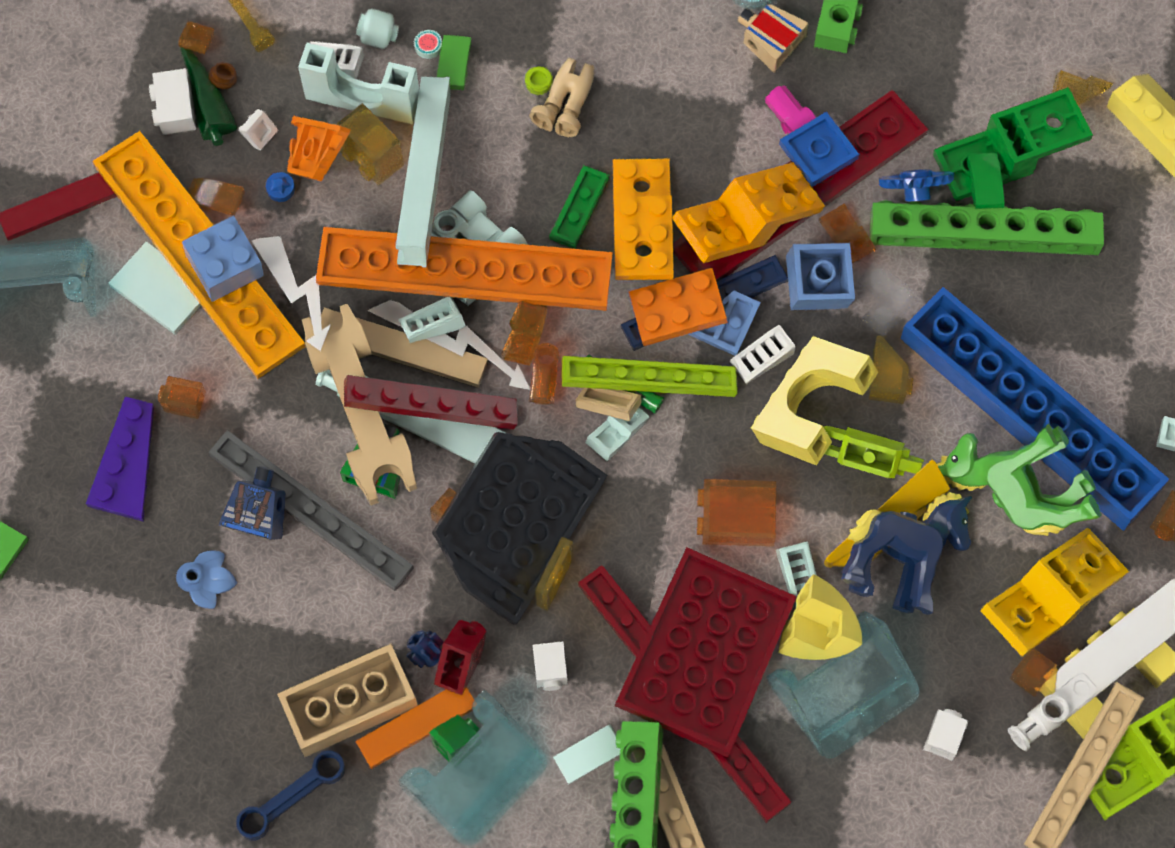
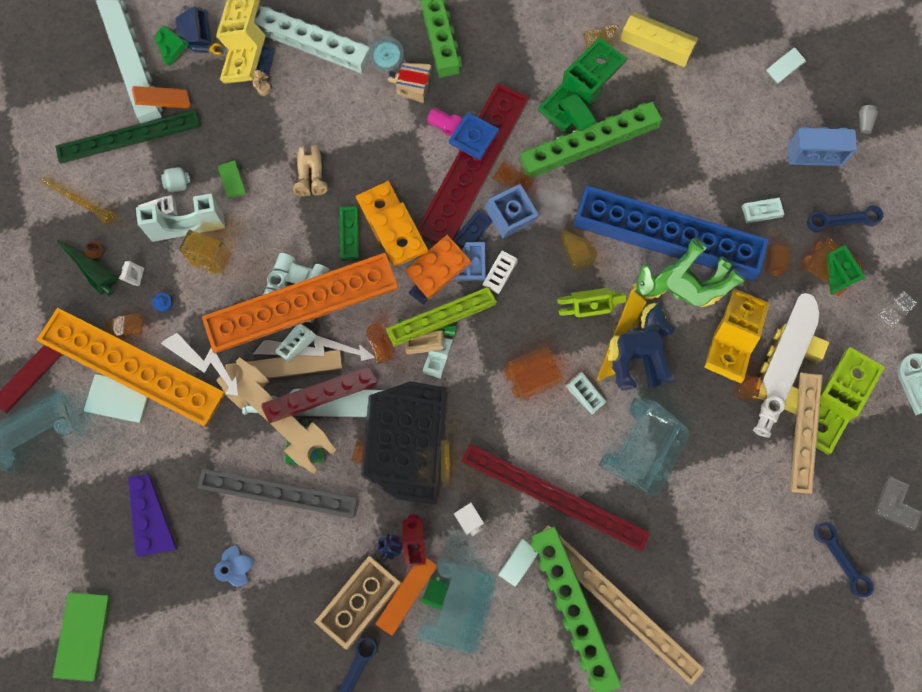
camera: 25 degrees left, 5 degrees up
white brick [149,68,196,135] -> none
clear orange brick [158,376,206,419] -> none
clear orange tile [178,21,214,54] -> none
medium blue brick [182,216,264,302] -> none
torso [219,466,286,540] -> none
orange wing [287,116,351,182] -> none
light aqua tile [396,77,450,267] -> none
tile [414,30,442,59] -> none
clear orange slope [501,301,548,366] -> none
lime tile [525,66,553,95] -> none
dark red plate [614,547,797,757] -> none
light orange bracket [672,162,825,263] -> none
light yellow arch [751,336,879,465] -> none
light yellow brick [778,574,862,660] -> none
blue gear [879,169,954,201] -> none
white brick [923,709,968,761] -> none

